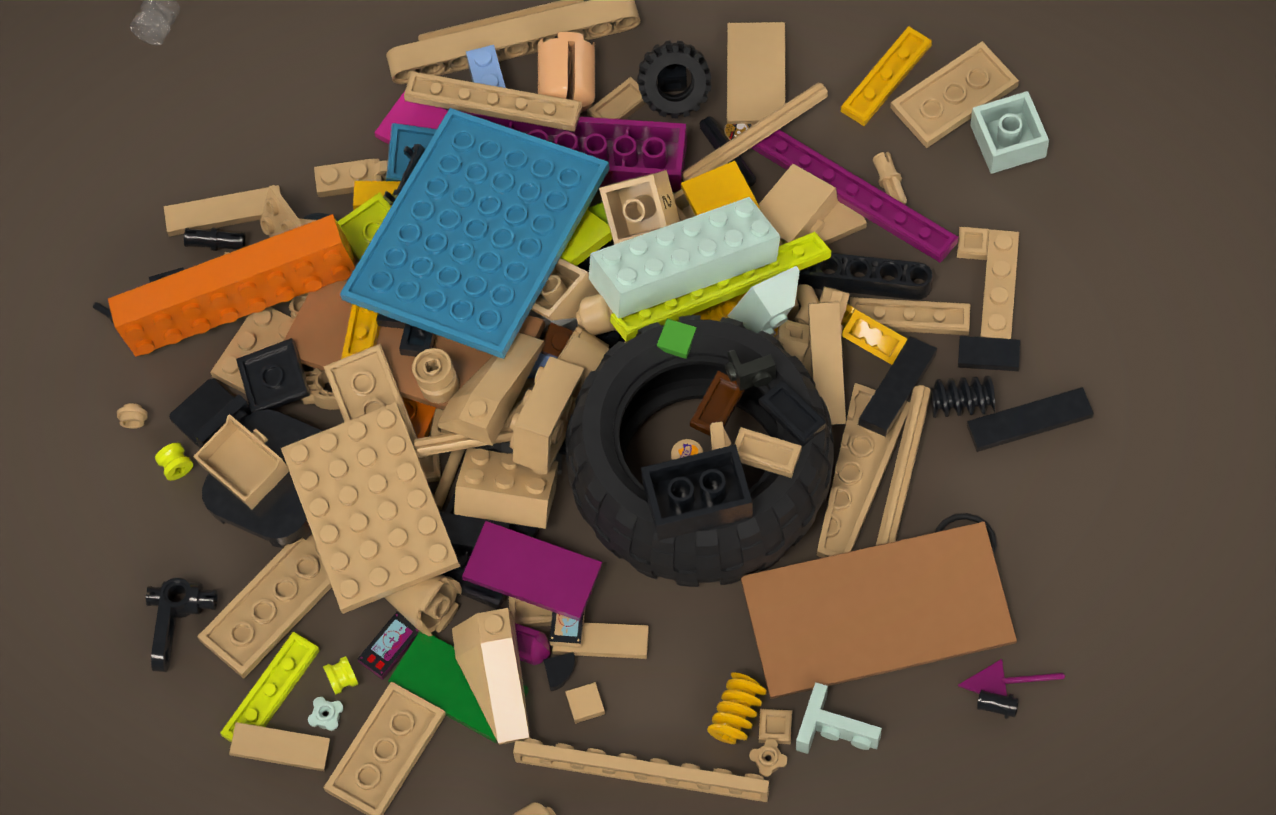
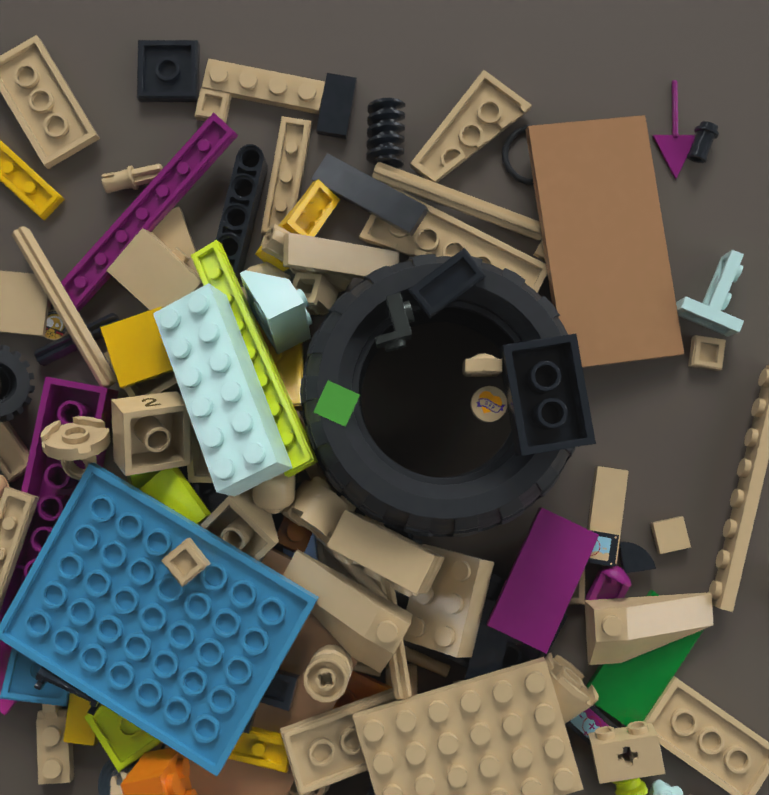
camera: 85 degrees left, 20 degrees up
reddish brown tile [690,371,745,436] -> none
yellow piece [707,672,767,744] -> none
tan tile [734,427,802,478] -> none
tan plate [749,739,787,777] -> none
black tile [967,387,1094,452] -> none
light aqua brick [970,91,1049,174] -> none
none -> tan tile [41,416,111,480]
none -> black tile [137,40,200,102]
none -> tan tile [161,538,211,587]
none -> tan wing [410,70,532,183]
none -> tan brick [588,721,666,784]

